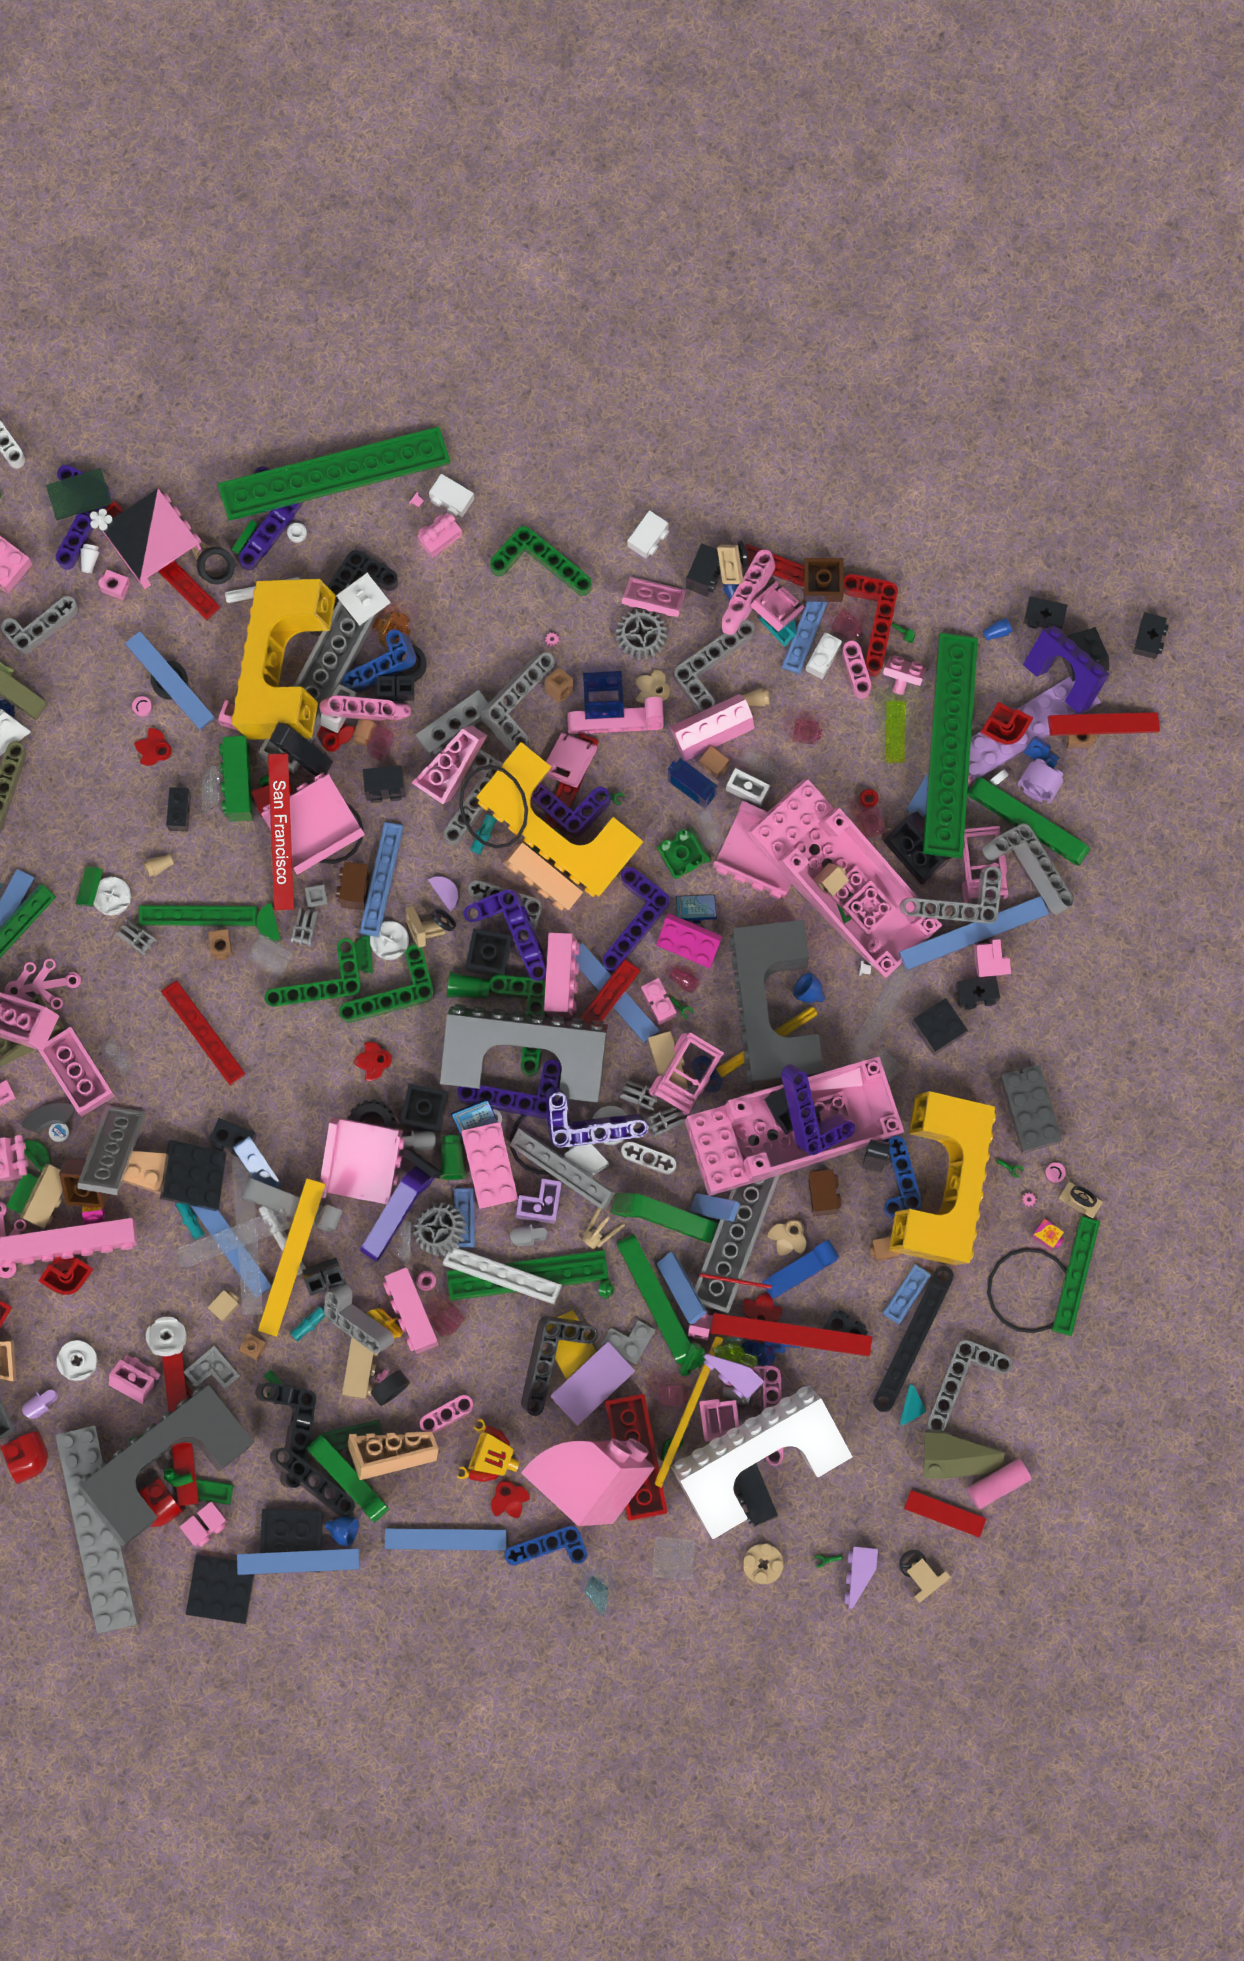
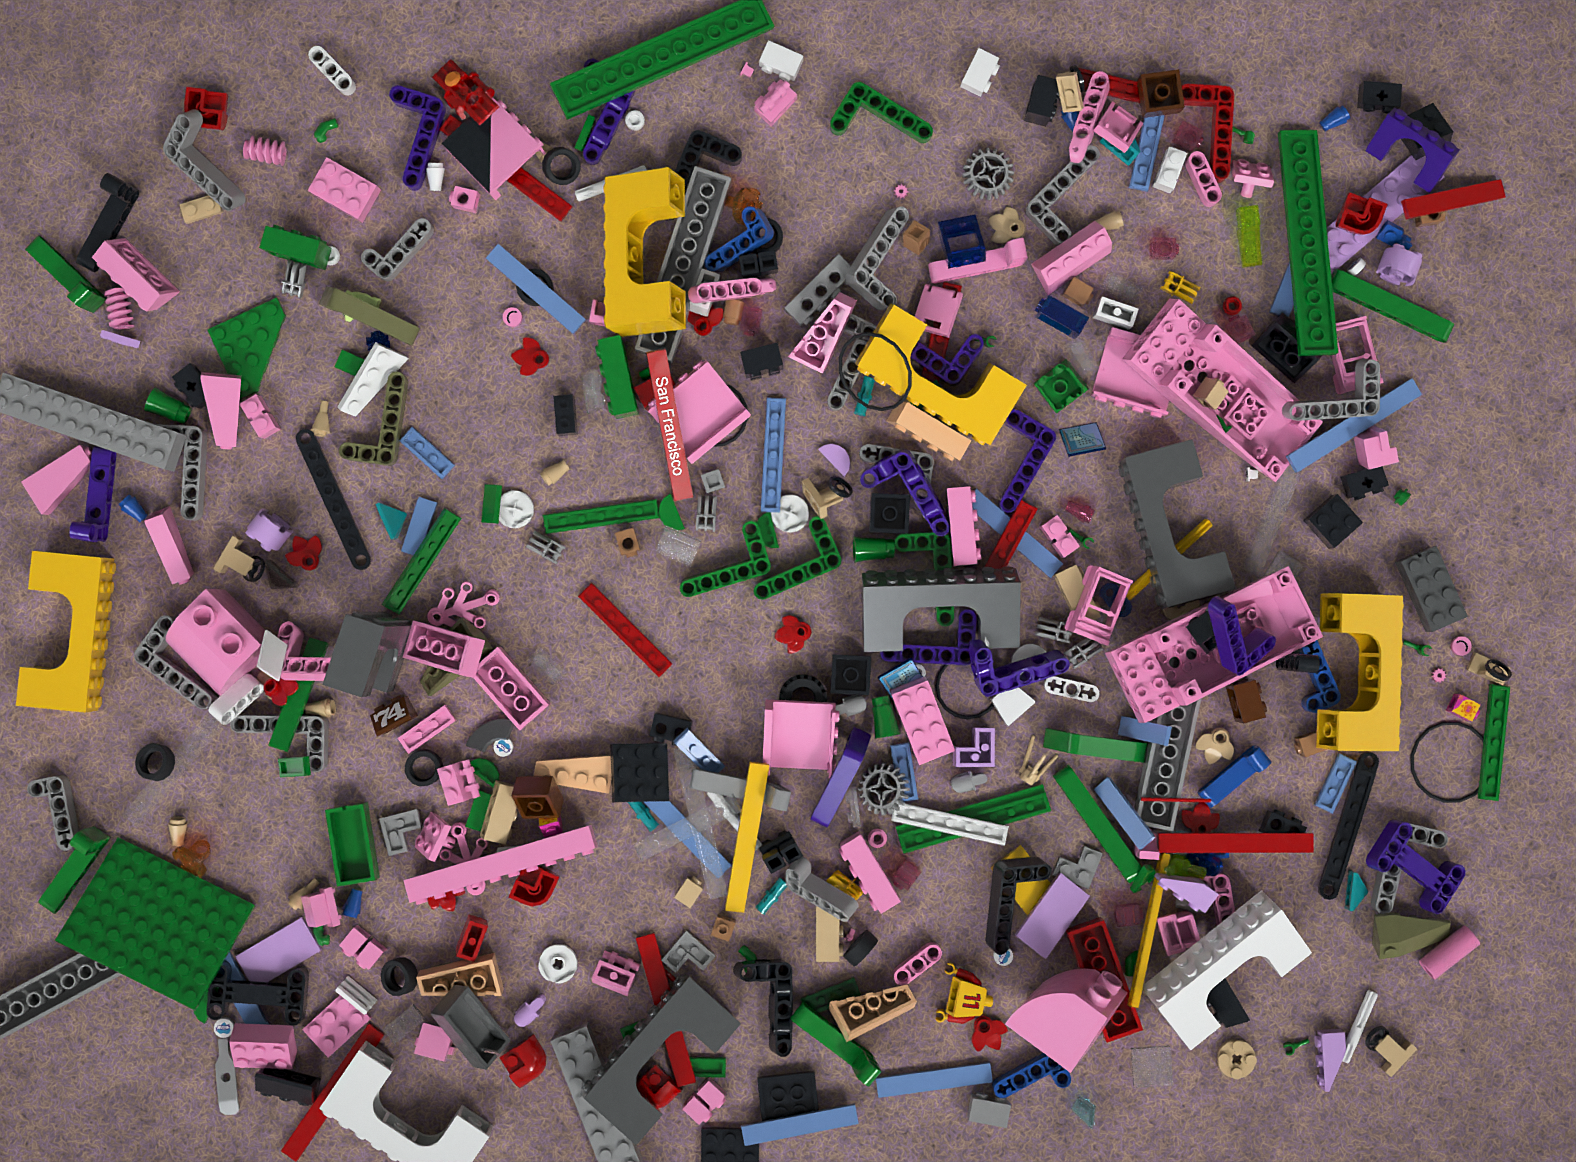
camera: 10 degrees left, 10 degrees up
clear green piece [46,468,112,521] -> none
light grey plate [78,1105,145,1195] -> none
white plant [90,509,112,531] -> none
white plate [146,1317,187,1356] -> none
green arm [163,1468,193,1487] -> none
black beam [269,722,333,776] -> none
black beam [270,1448,355,1514] -> none
blue helmet [325,1516,359,1547] -> none
white piece [336,573,391,626] -> none
reddish brown brick [336,861,370,910] -> none
black tile [402,1149,443,1179] -> none
light grey plate [509,1128,615,1210] -> none
green plate [599,1279,614,1299] -> none
bright pink plate [622,577,686,617] -> none
dark pink plate [656,913,723,969] -> none
blue helmet [793,973,825,1003] -> none
red tile [904,1490,986,1538] -> none
light grey beam [983,824,1074,915] -> none
black brick [1133,612,1169,659] -> none
none -> medium blue tile [399,427,455,480]
none -> red piece [432,59,499,125]
none -> light grey brick [967,1092,1011,1128]
none -> white tile [993,948,1013,966]
none -> yellow arm [1160,271,1201,304]
none -> white axle [1342,990,1378,1063]
none -> dark purple beam [1366,819,1466,914]
none -> green plate [1393,489,1411,506]

